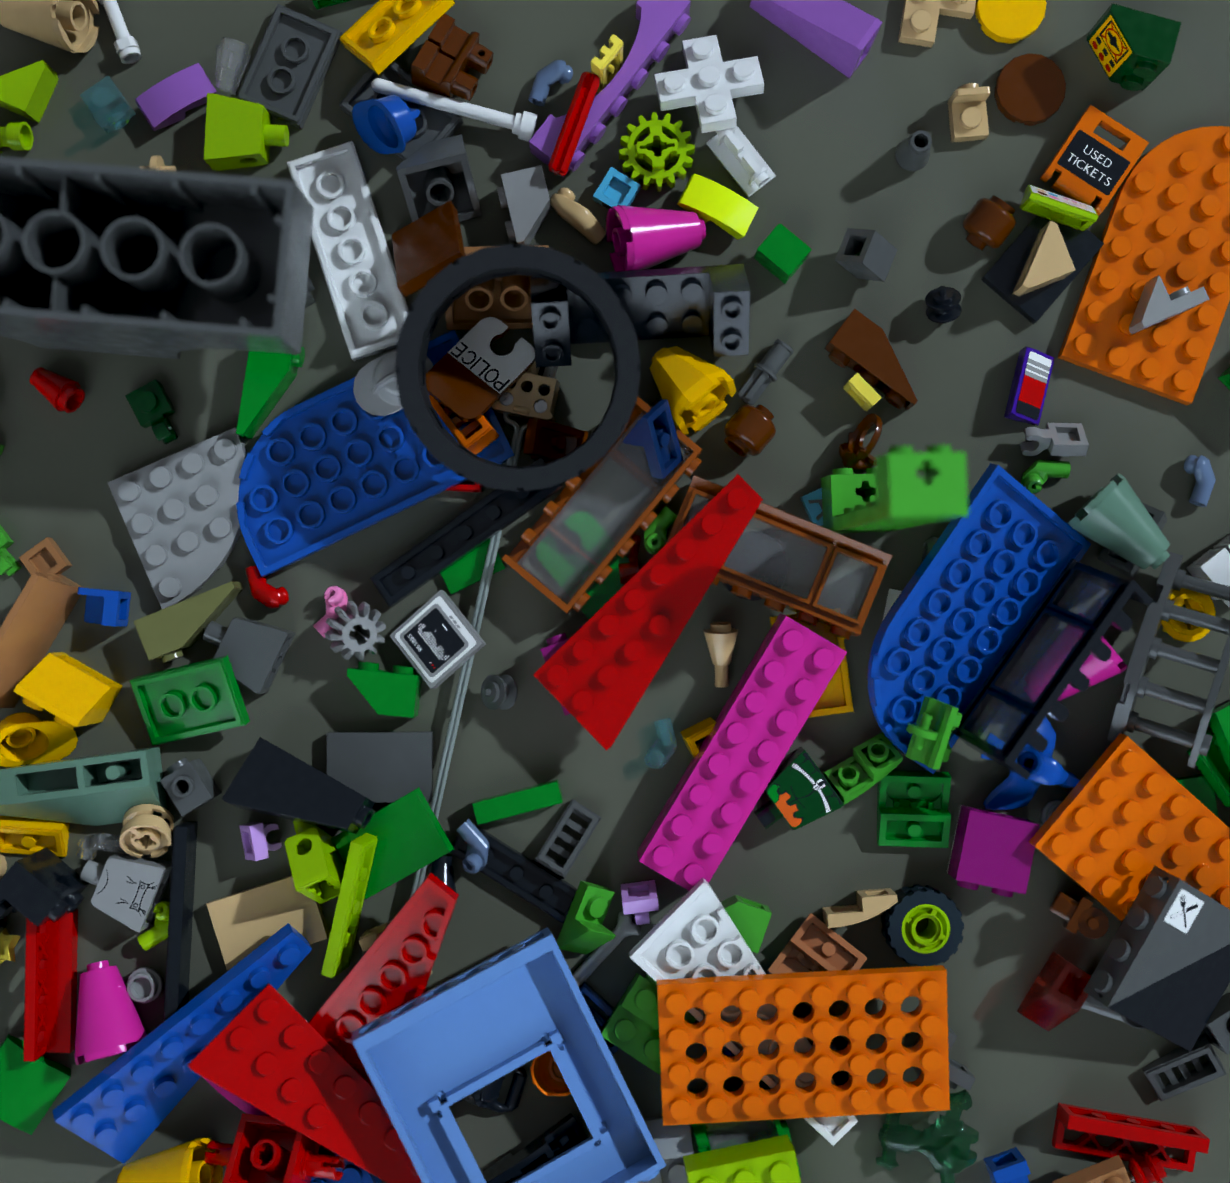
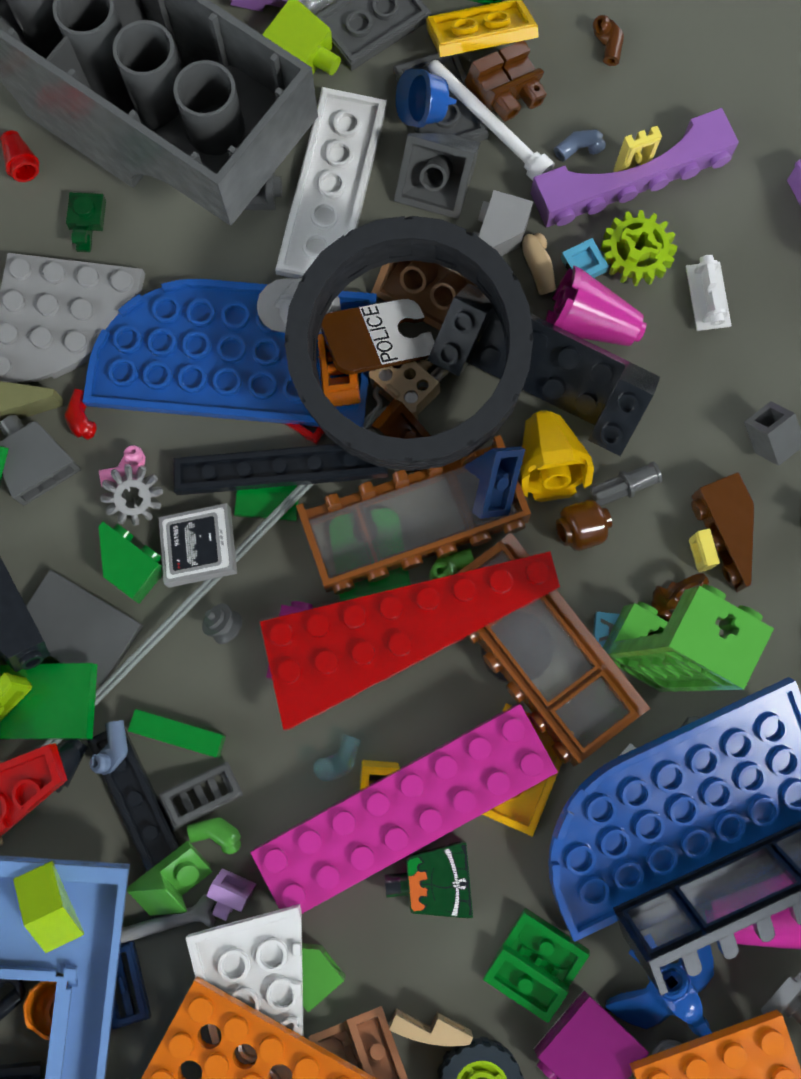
camera: 35 degrees right, 10 degrees down
green slope [236,347,305,439] -> none
reddish brown tile [391,200,465,297] -> none
red axle [548,72,600,176] -> none
bright green plate [600,973,696,1075] -> none
clear red hand [619,535,641,584] -> none
white plate [654,35,764,133] -> none
neon yellow slope [677,173,758,240] -> none
tan cone [703,622,738,688] -> none
green panel [754,224,812,284] -> none
bright green slope [824,732,903,805] -> none
bright green hips [905,696,962,770] -> none
none -> lime slope [13,860,84,953]
none -> bright green arm [187,817,241,855]

